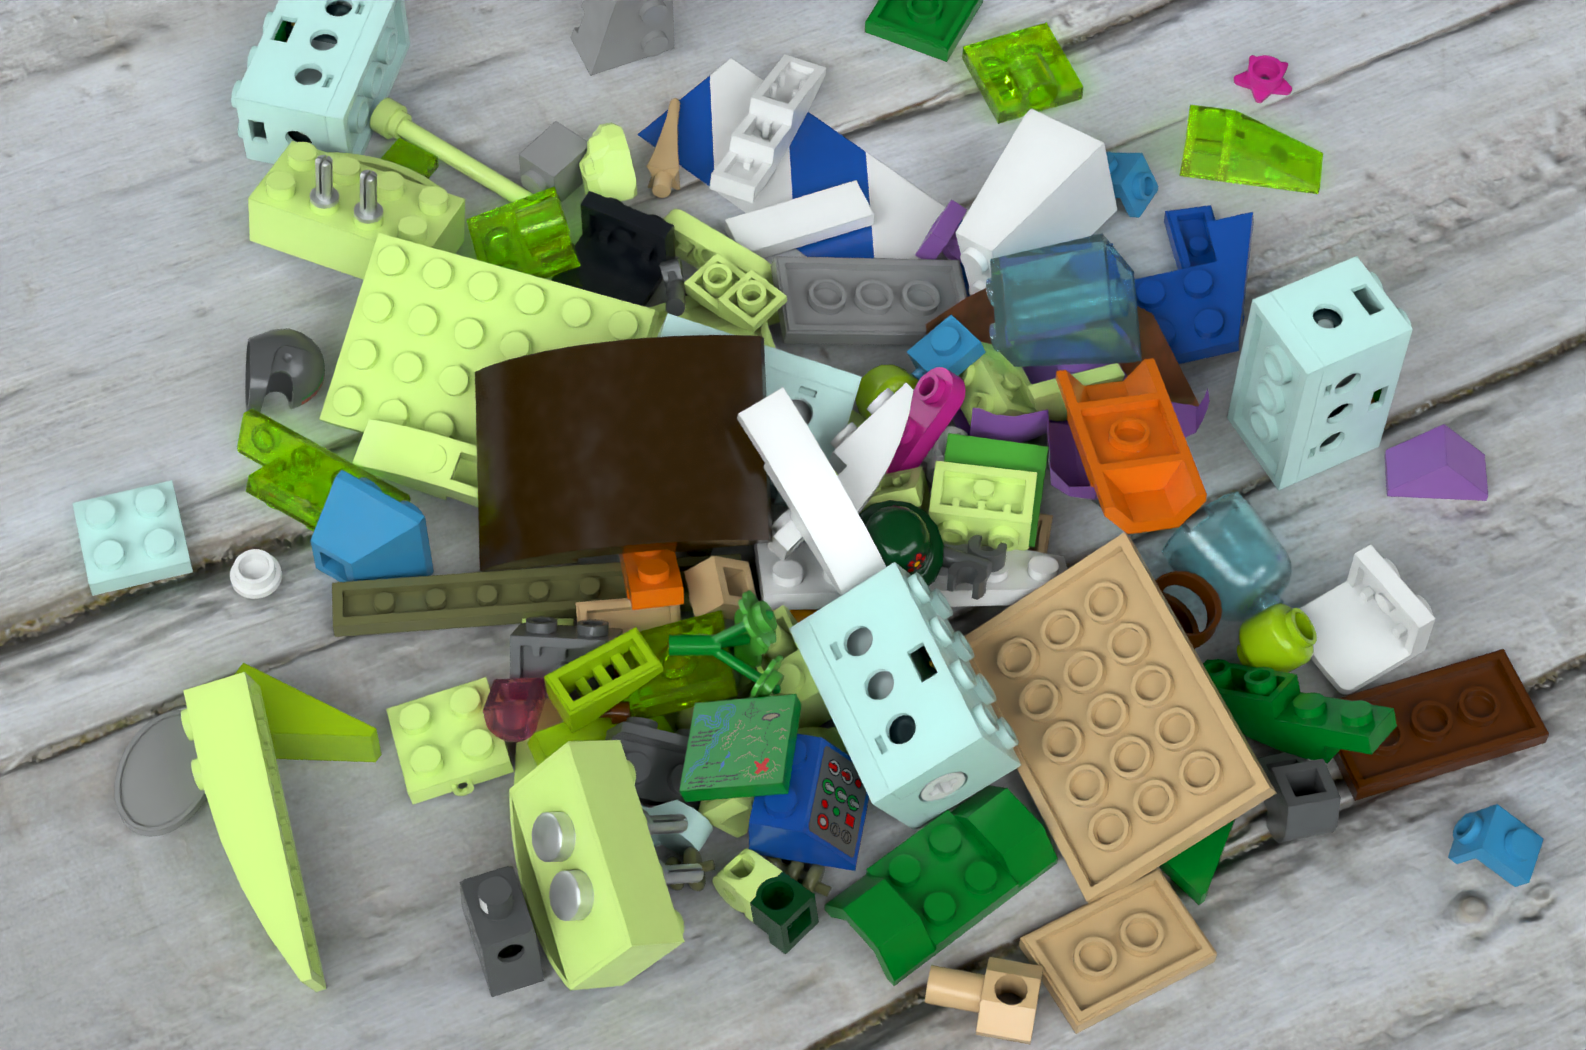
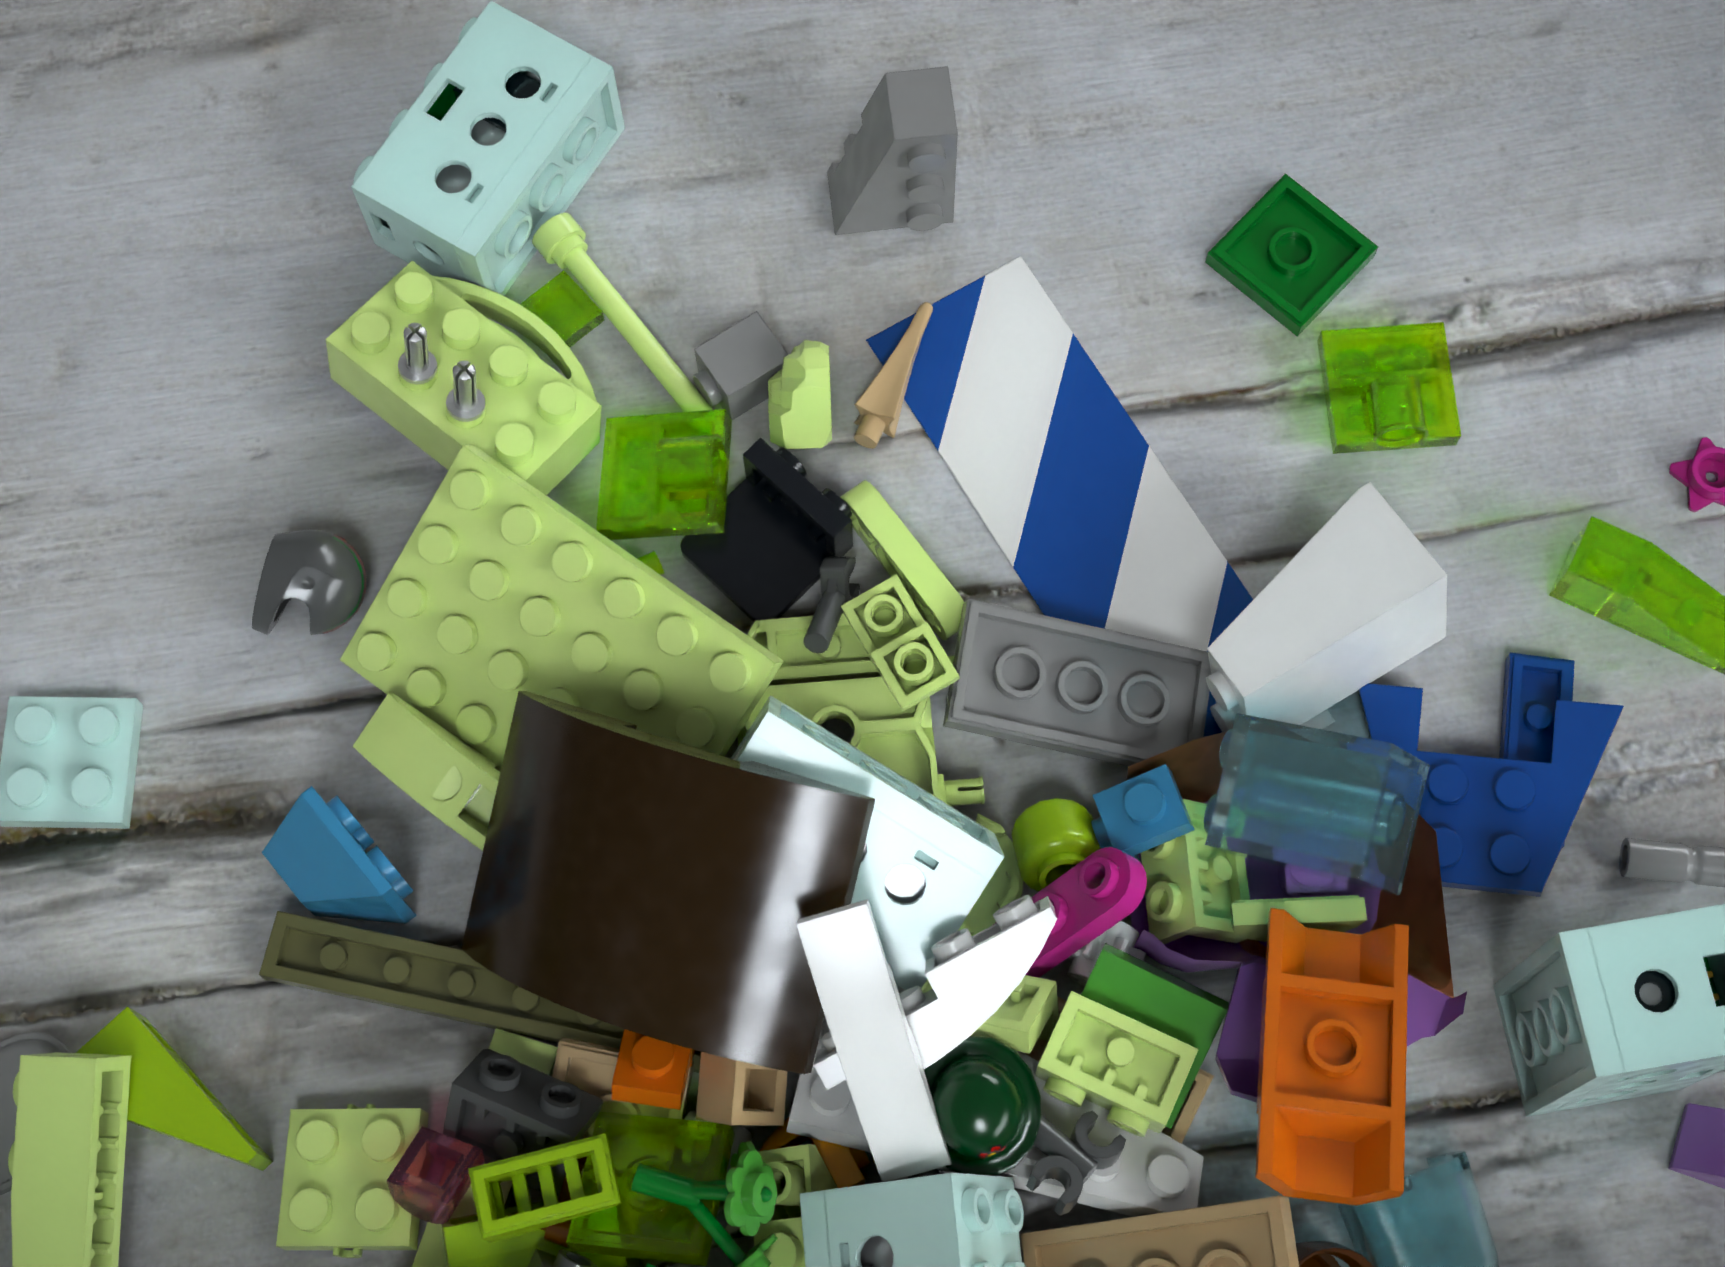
camera: 20 degrees right, 15 degrees up
white plate [230,549,282,599] -> none
clear neon green bracket [237,408,411,532] -> none
white slope [709,54,827,203] -> none
white tile [725,180,874,258] -> none
medium lavender tile [915,199,967,263] -> none
dark azure bracket [1106,152,1158,218] -> none

